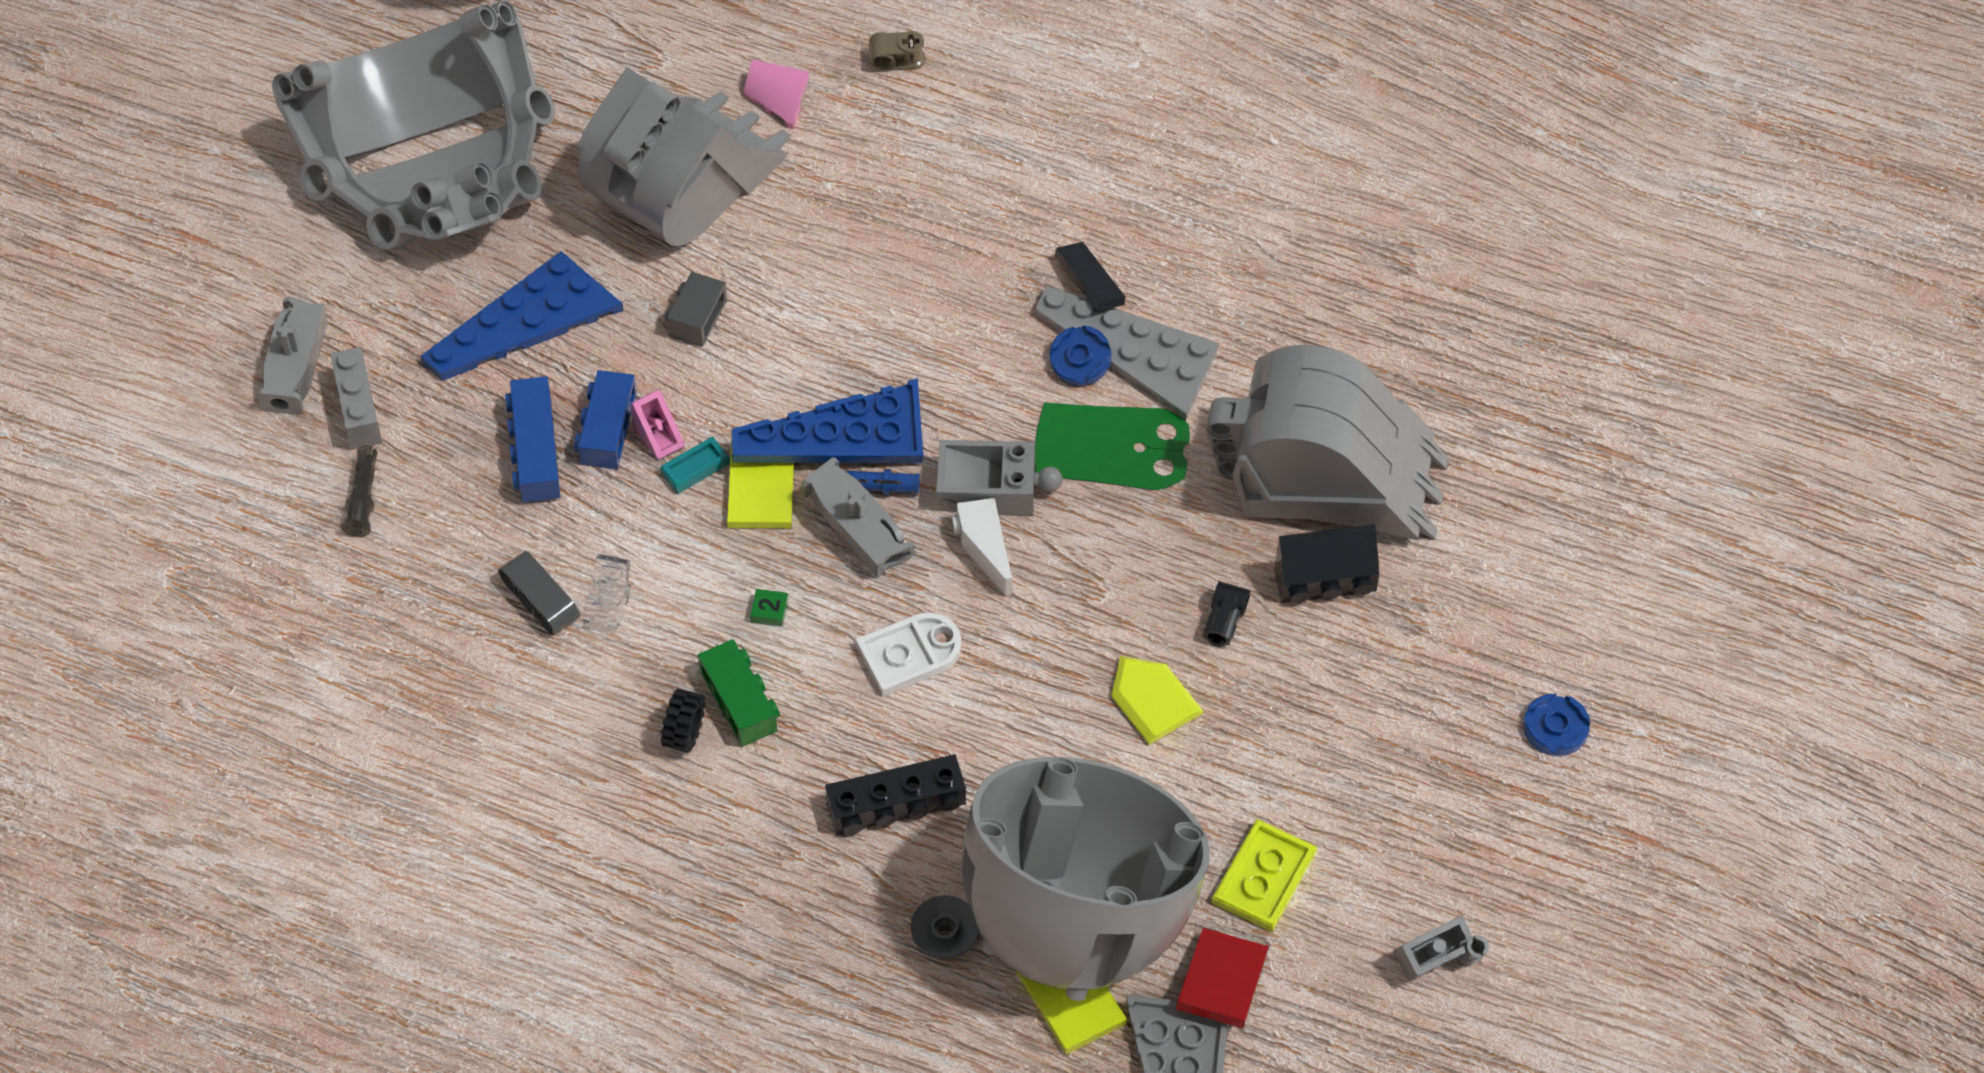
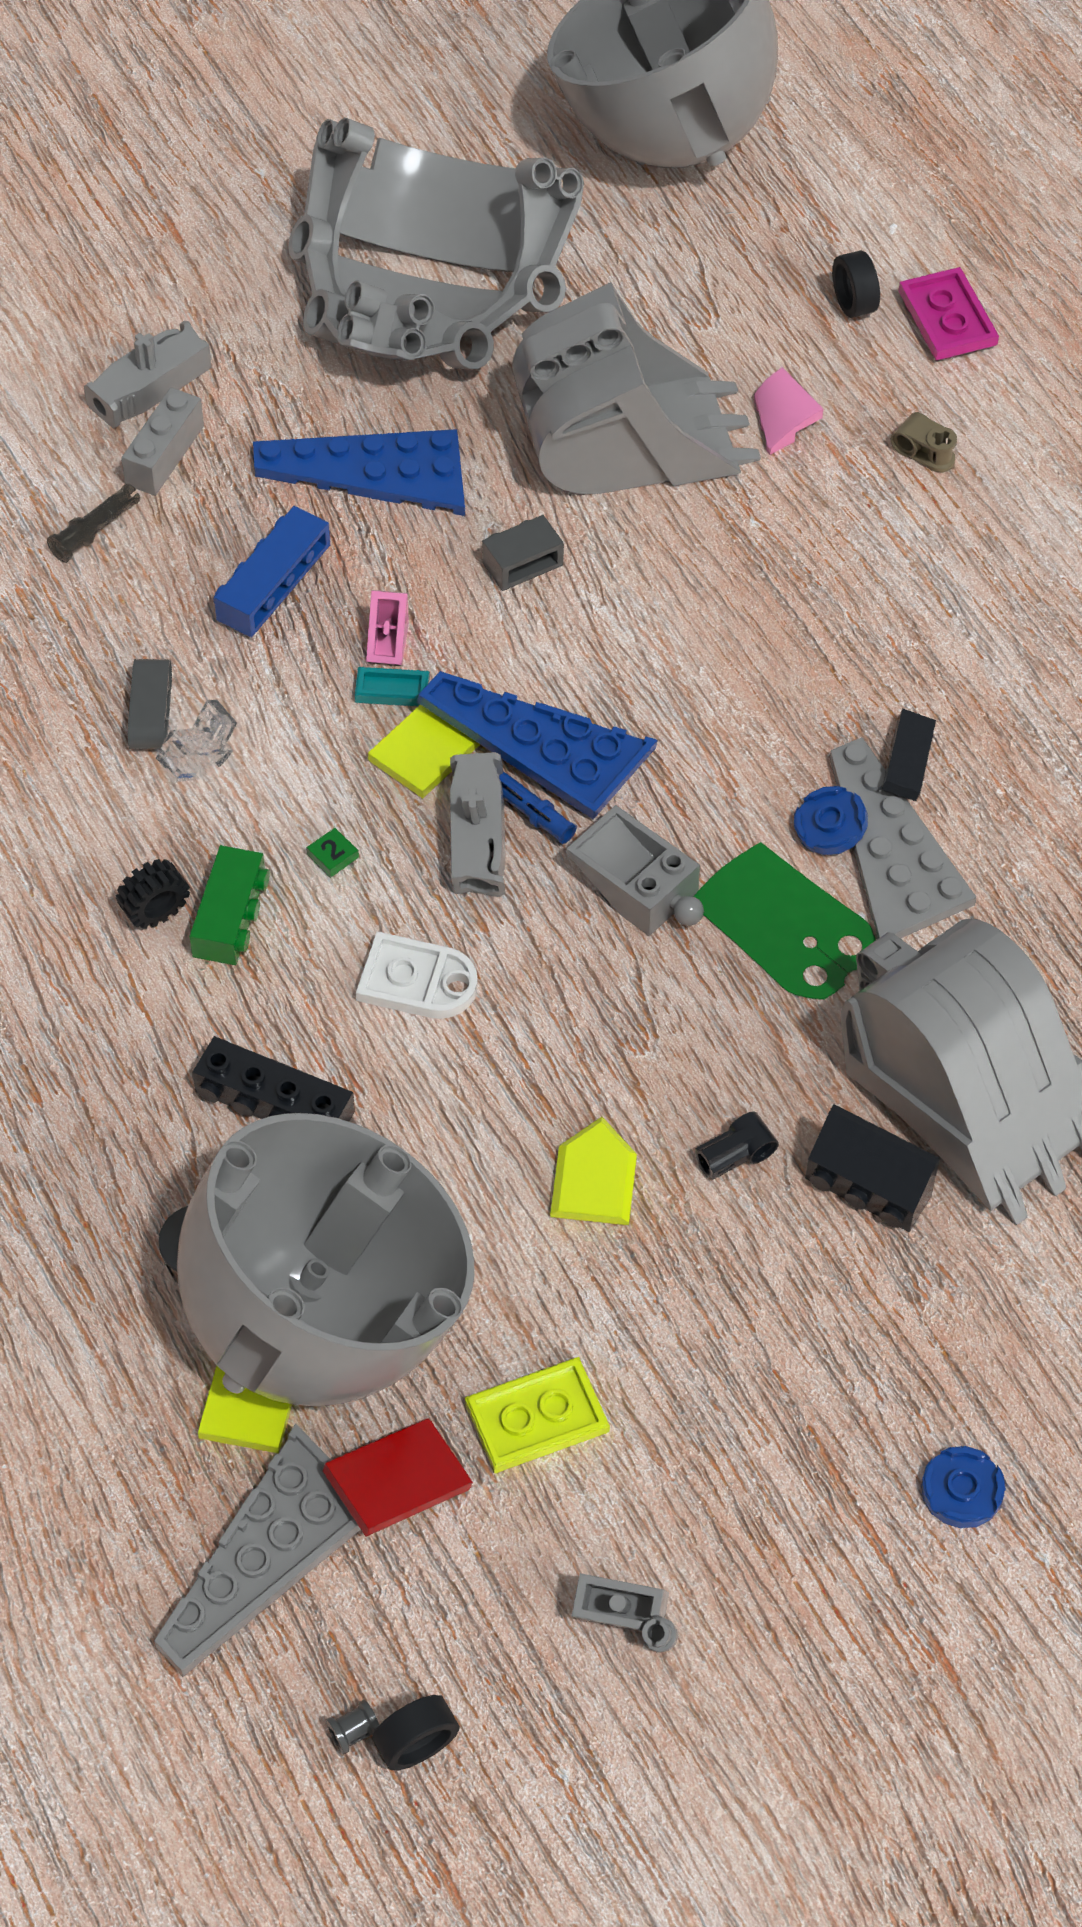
camera: 40 degrees right, 0 degrees up
blue brick [574,370,637,470] -> none
white slope [951,498,1012,596] -> none

